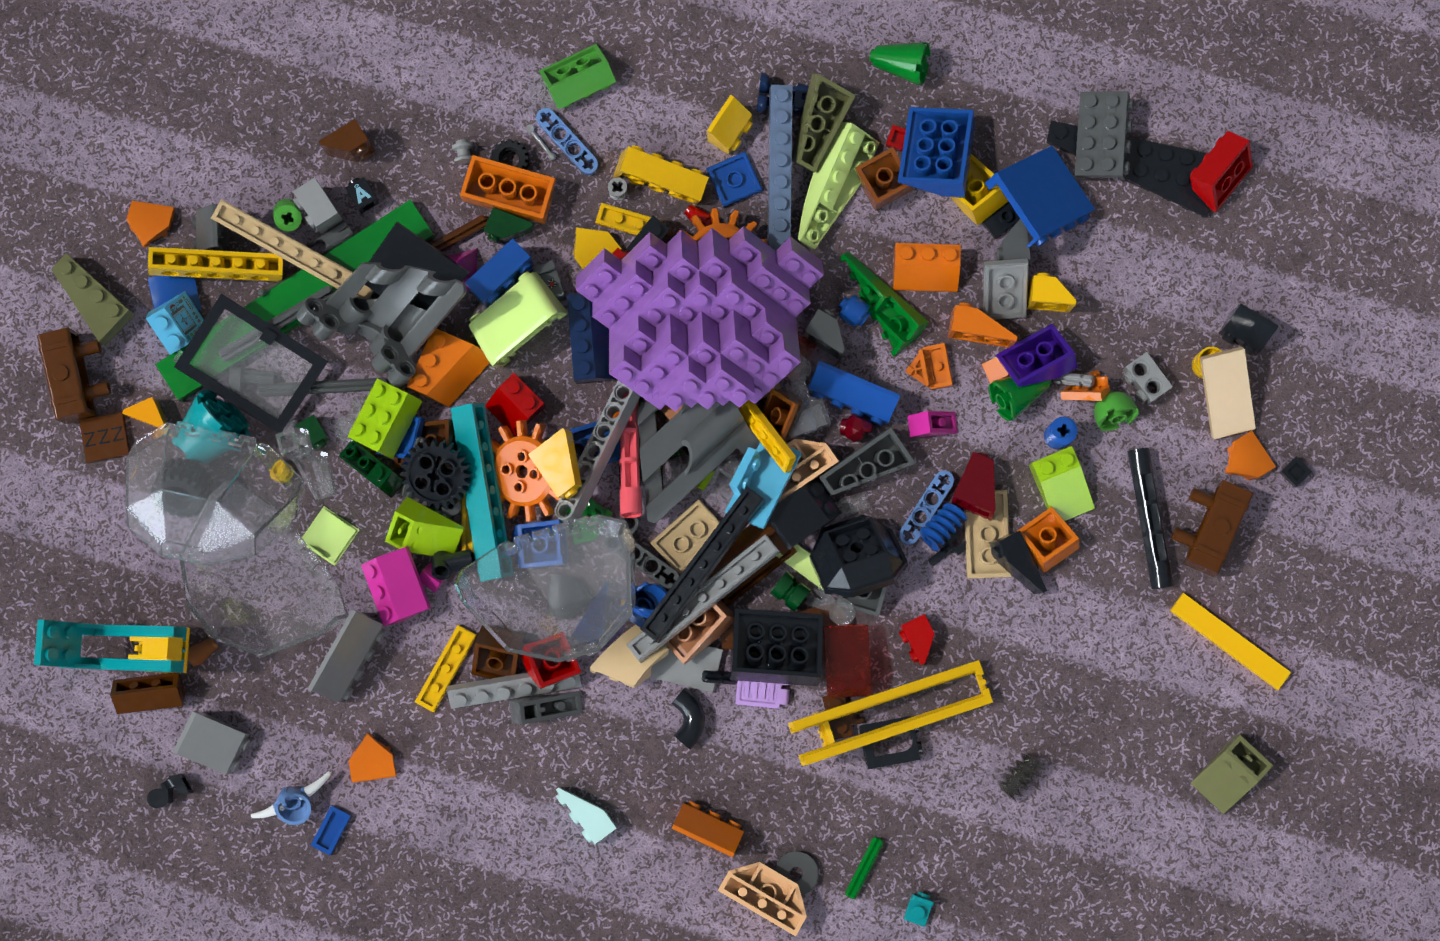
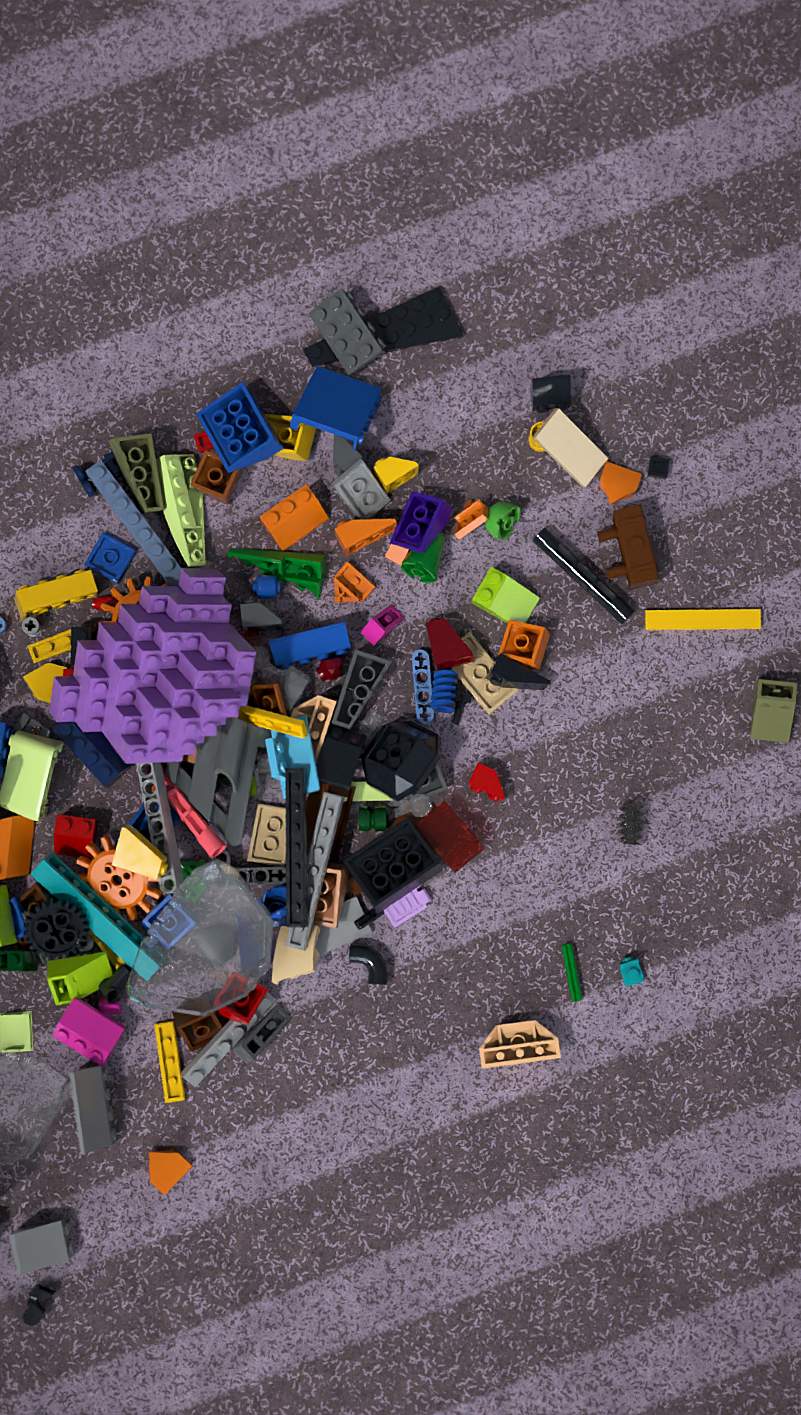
camera: 40 degrees left, 0 degrees up
medium blue helmet [251,771,331,825] -> none
blue tile [310,805,352,855] -> none
light aqua slope [556,787,618,844] -> none
orange slope [671,800,744,857] -> none
yellow slope [707,95,753,155] -> none
dark grey tile [774,851,818,896] -> none
yellow piece [788,660,993,766] -> none
reddish brown hinge [822,692,866,740] -> none
black panel [859,716,923,770] -> none
green cone [869,42,931,85] -> none
black plate [982,201,1020,239] -> none
blue piece [1044,417,1077,449] -> none
light grey axle [1053,373,1095,387] -> none
light grey brick [1123,352,1173,404] -> none
red slope [1190,131,1253,212] -> none

